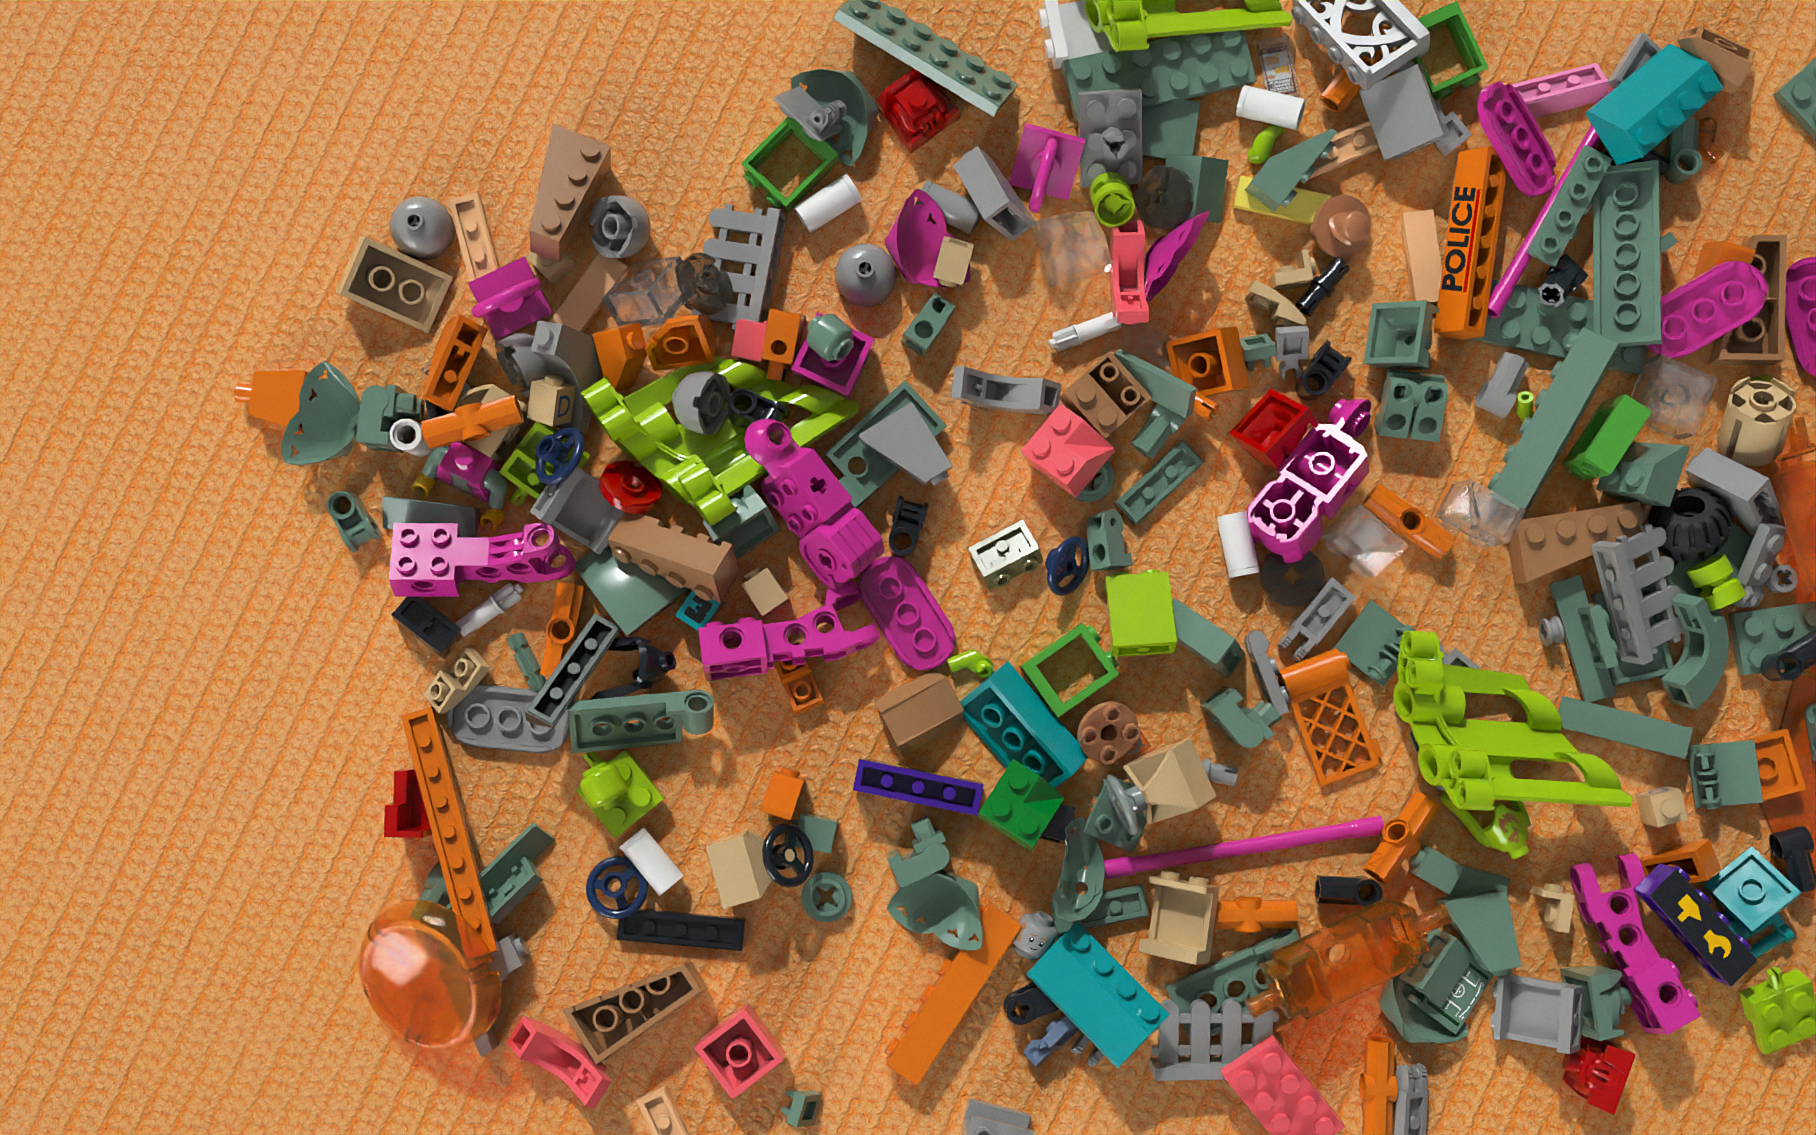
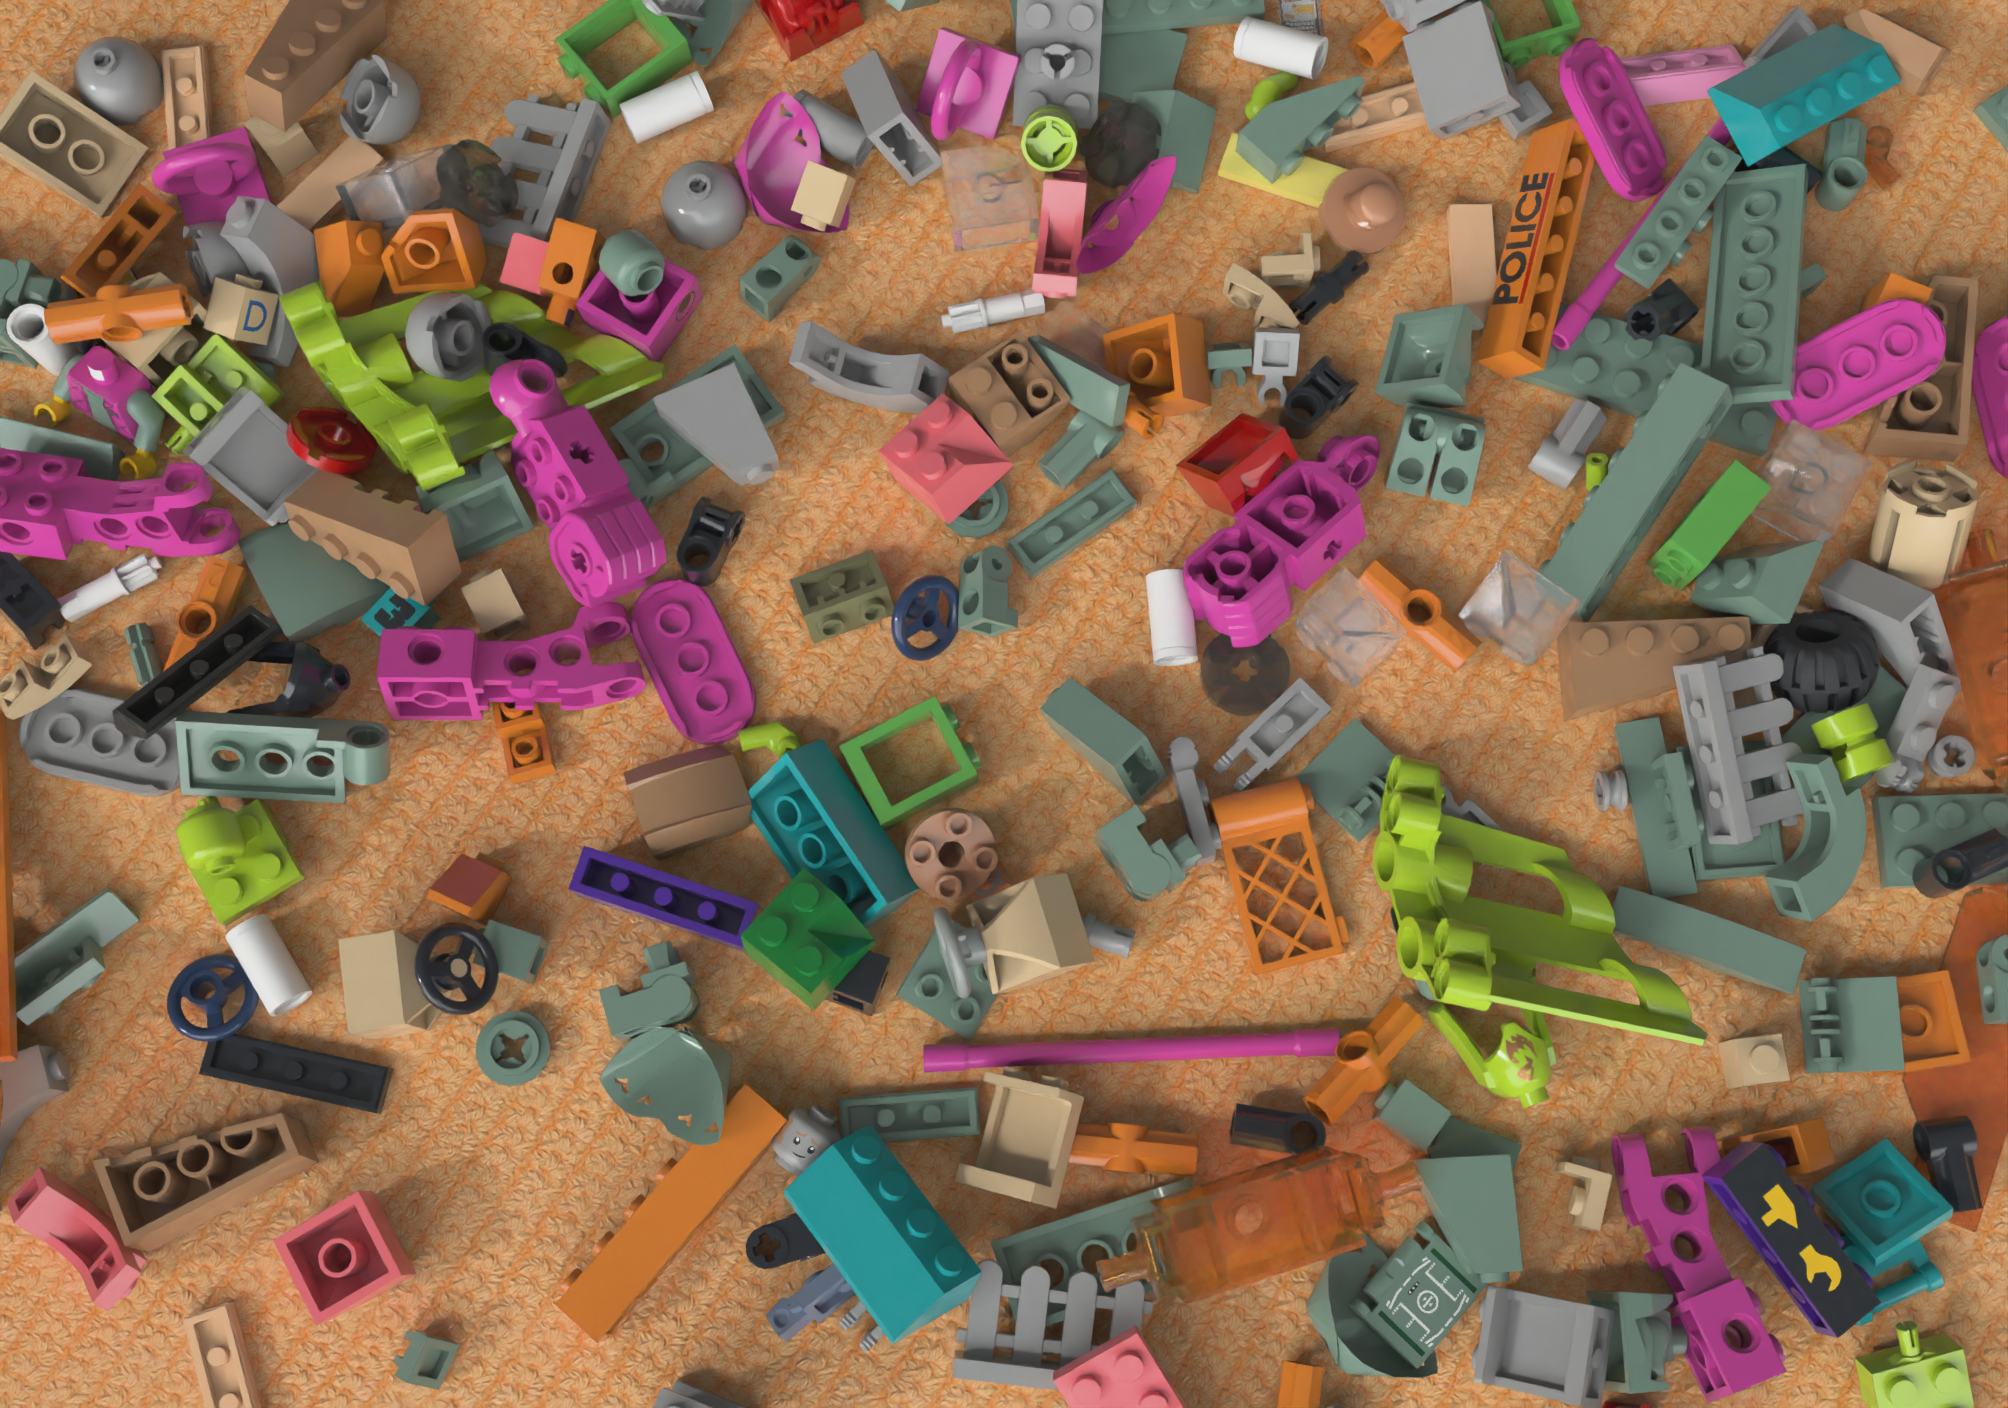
camera: 15 degrees right, 10 degrees down
dark blue piece [535,427,585,485] -> none
sand green piece [1052,817,1105,922] -> none
lime panel [1104,569,1177,657] -> none
sand green panel [1399,927,1474,1007] -> none

